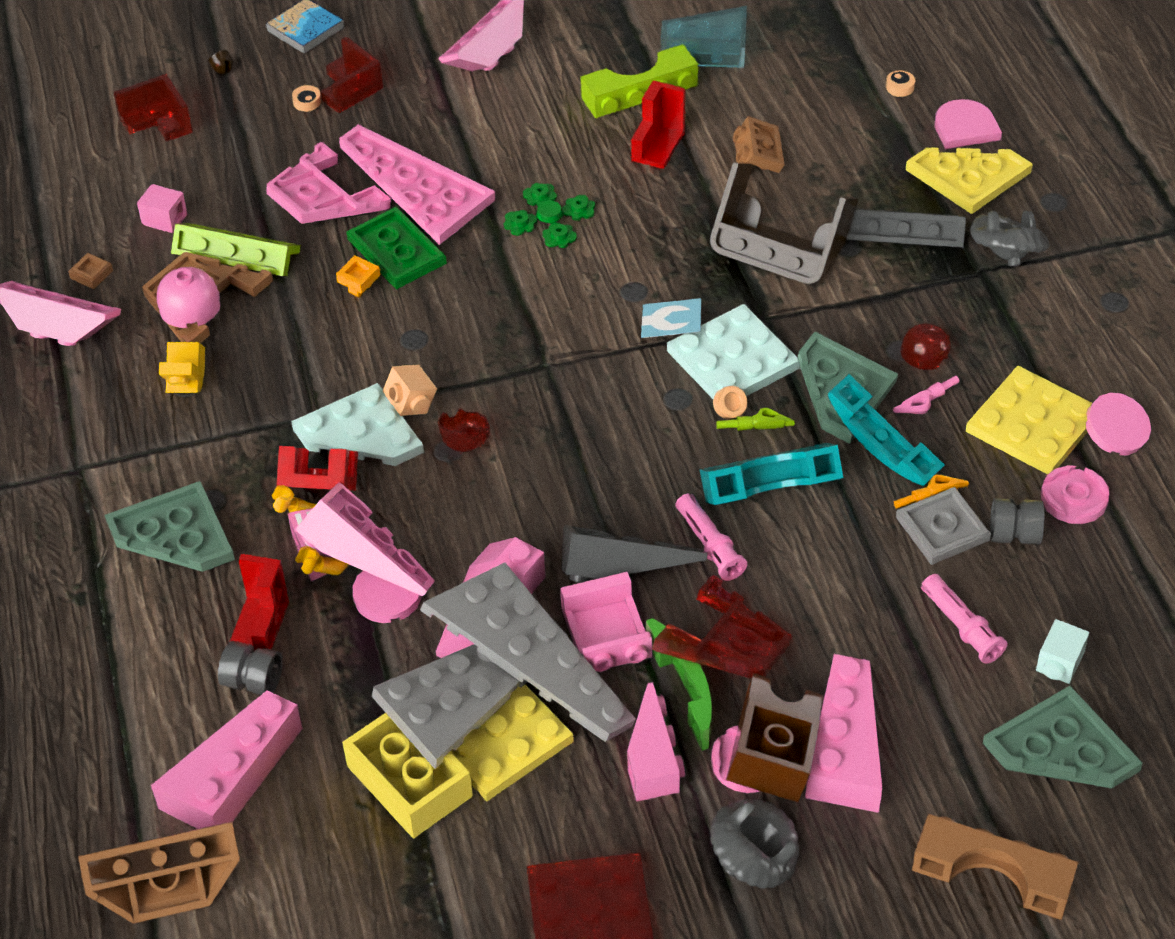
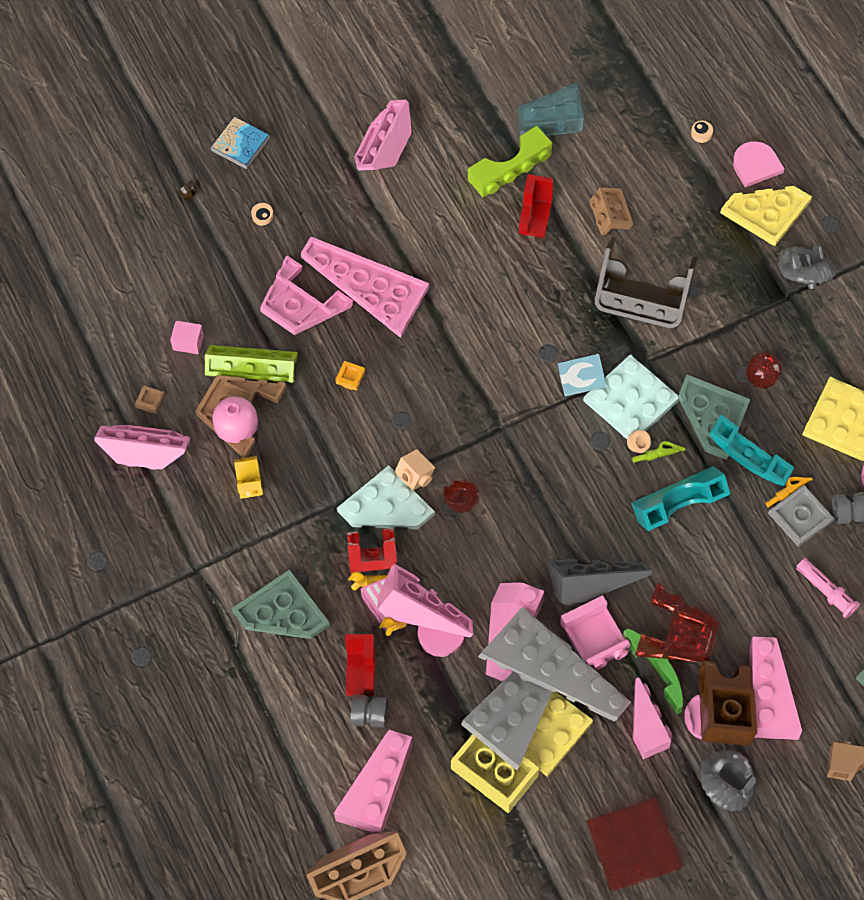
camera: 10 degrees left, 15 degrees up
clear red panel [113,74,193,142] -> none
clear red panel [321,37,383,113] -> none
green tile [346,206,447,290] -> none
green plant [503,183,596,248] -> none
bright pink pin [675,493,747,581] -> none
dark grey fence [846,209,966,247] -> none
bright pink hand [892,376,960,414] -> none

